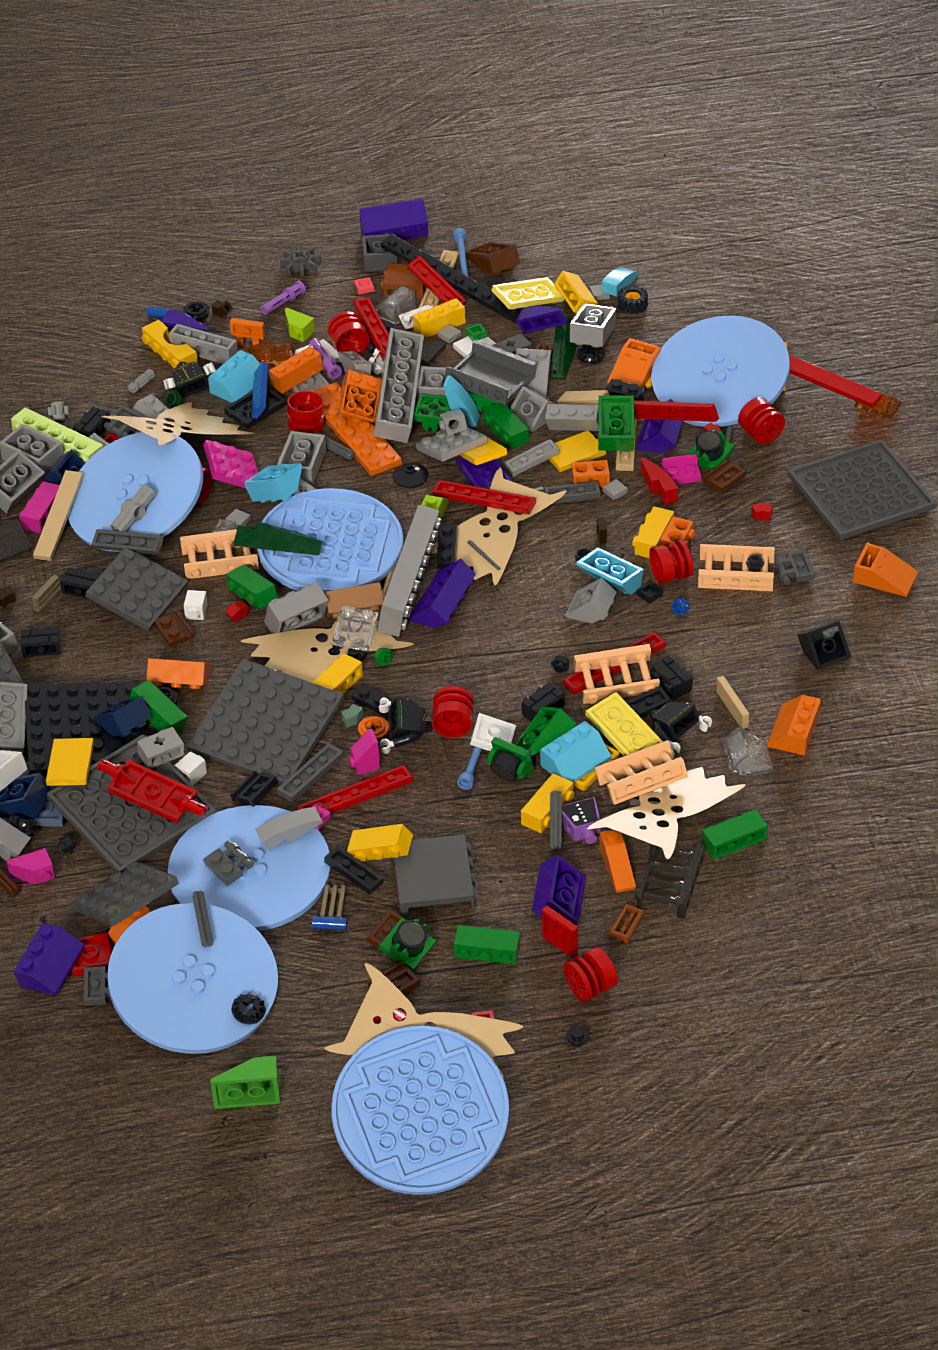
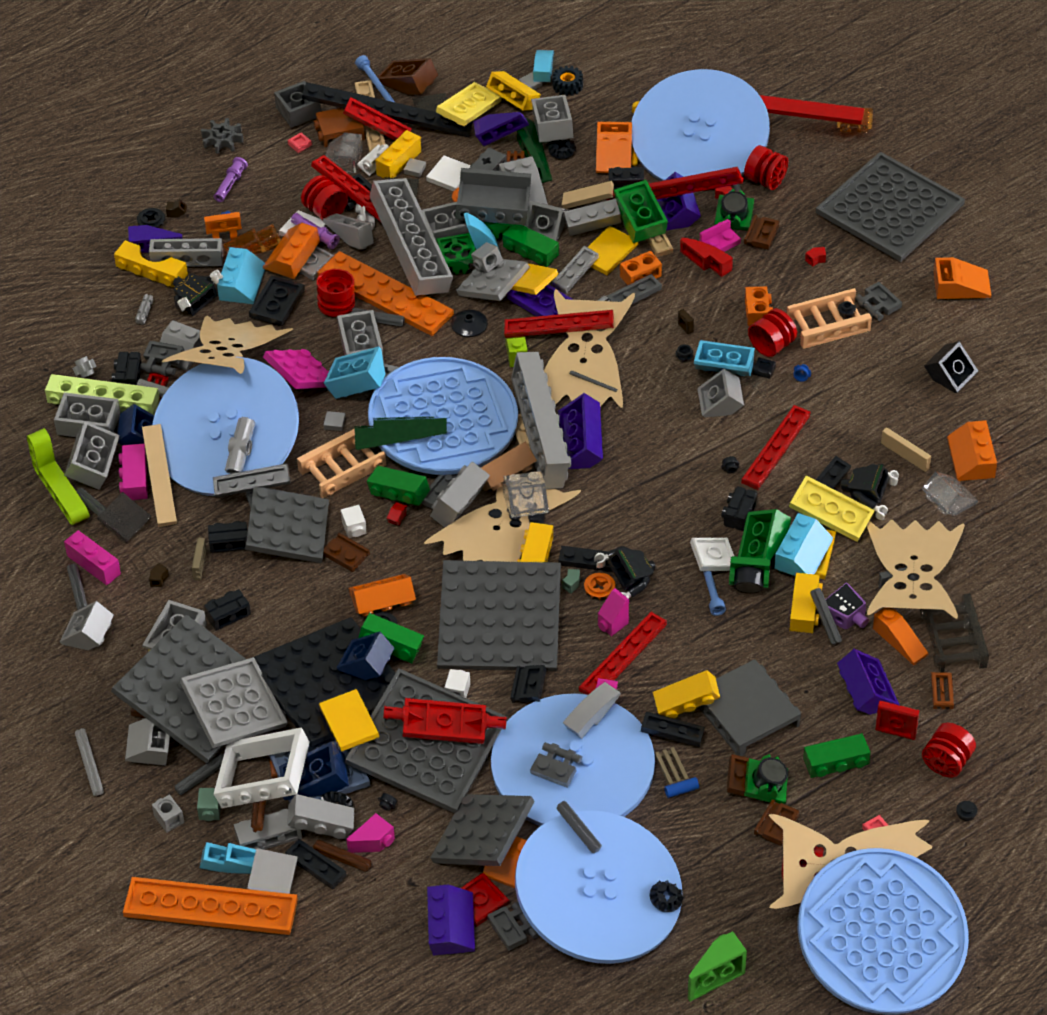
camera: 25 degrees left, 5 degrees up
light grey brick [137,727,184,769] -> none
blue hinge [146,306,175,318] -> none
dark green plate [165,391,182,408] -> none
clear plate [214,519,237,532] -> none
blue tile [251,361,268,419] -> none
dark grey plate [277,743,344,803] -> none
lime slope [285,307,315,342] -> none
orange slope [340,369,381,423] -> none
dark purple slope [359,198,428,240] -> none
green plate [374,648,392,666] -> none
red wheel [432,686,474,738] -> none
black plate [437,524,458,569] -> none
green tile [465,323,488,342] -> none
light nougat fence [574,644,660,704] -> none
light nougat fence [595,740,688,805] -> none
light grey tile [602,479,628,500] -> none
yellow brick [632,507,674,558] -> none
black brick [650,656,693,699] -> none
green brick [702,810,768,860] -> none

